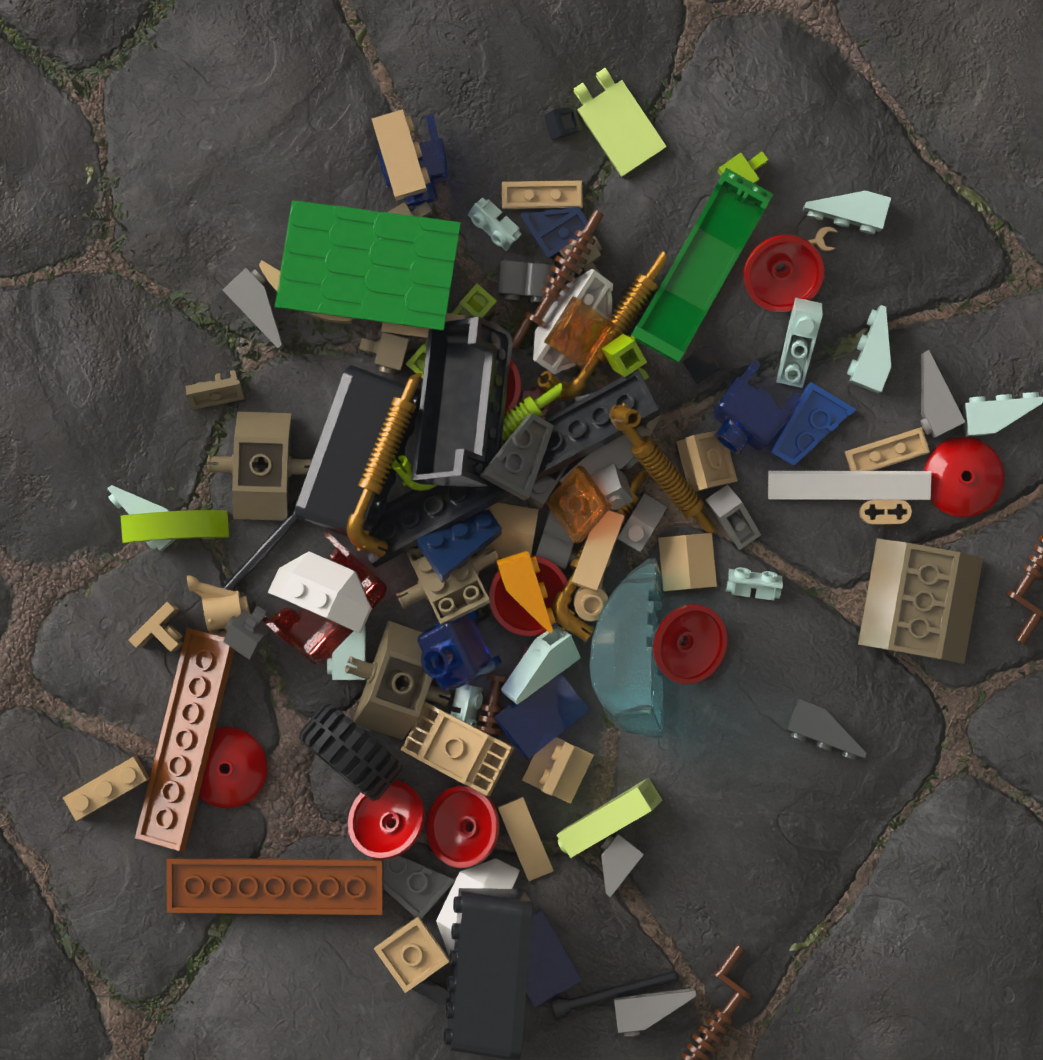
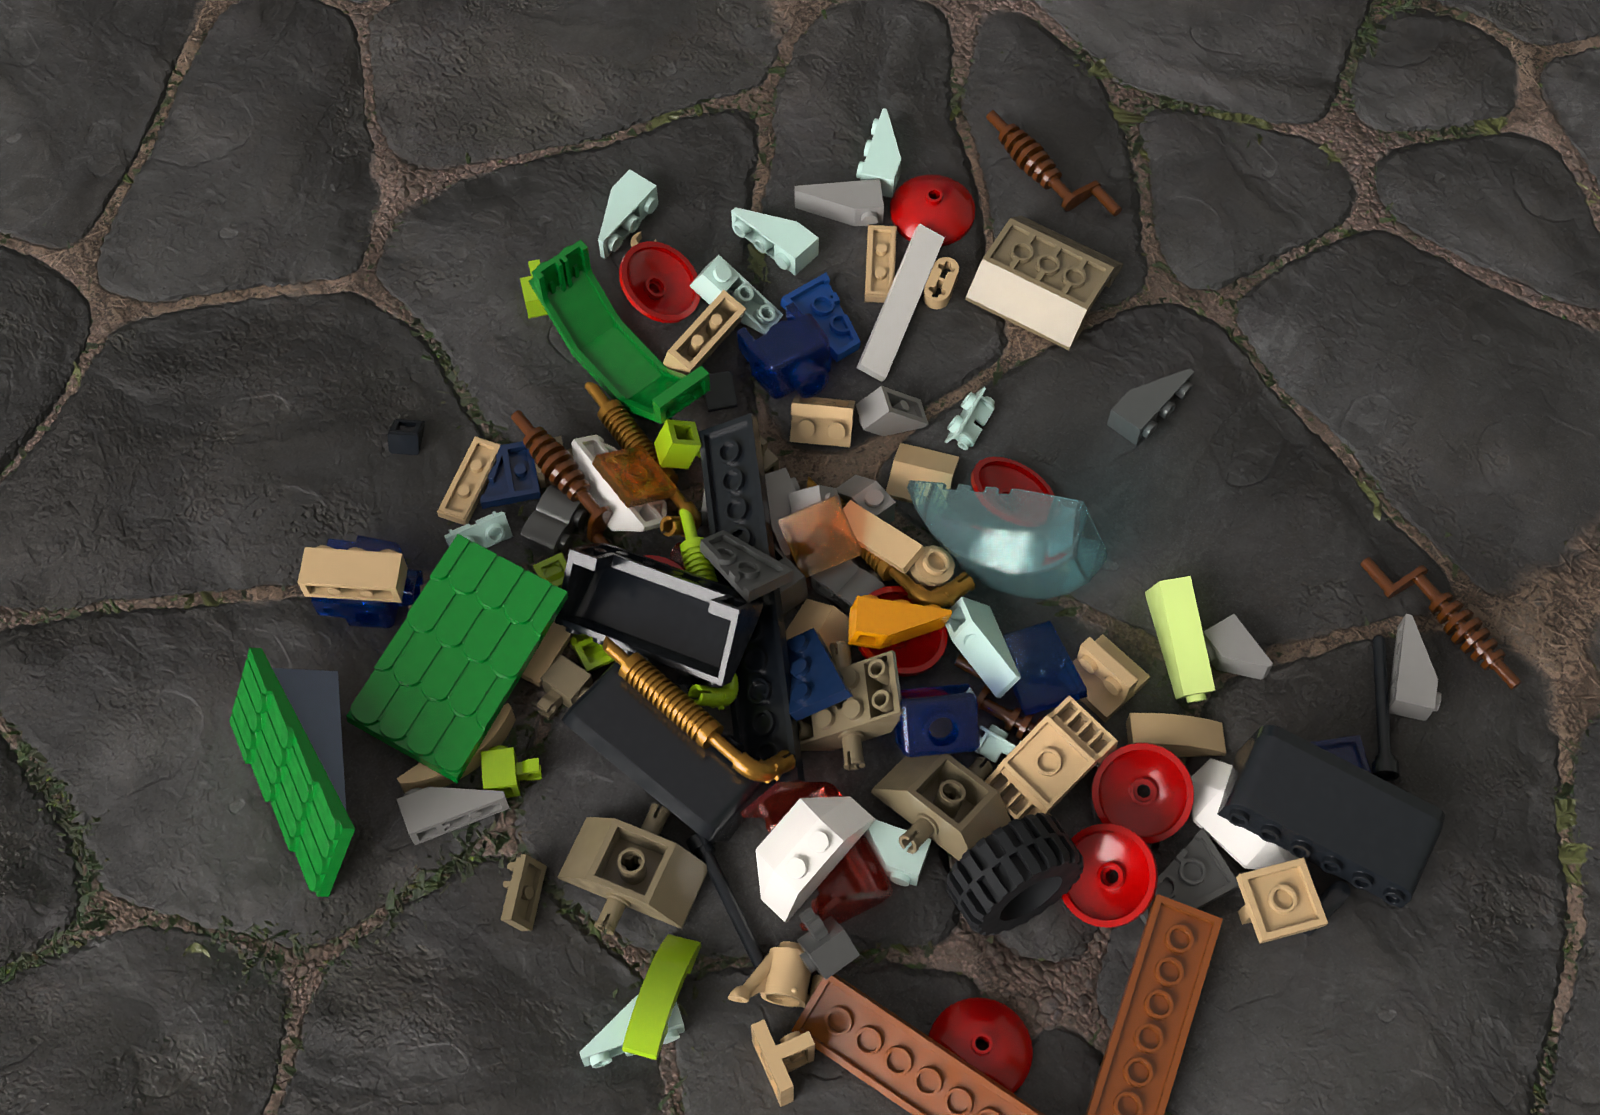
camera: 70 degrees left, 25 degrees down
yellowish green tile [573,68,667,177] -> none
pearl gold piece [609,403,715,533] -> none
none -> green piece [229,647,355,897]
none -> lime brick [480,745,542,798]
none -> tan brick [663,290,747,375]

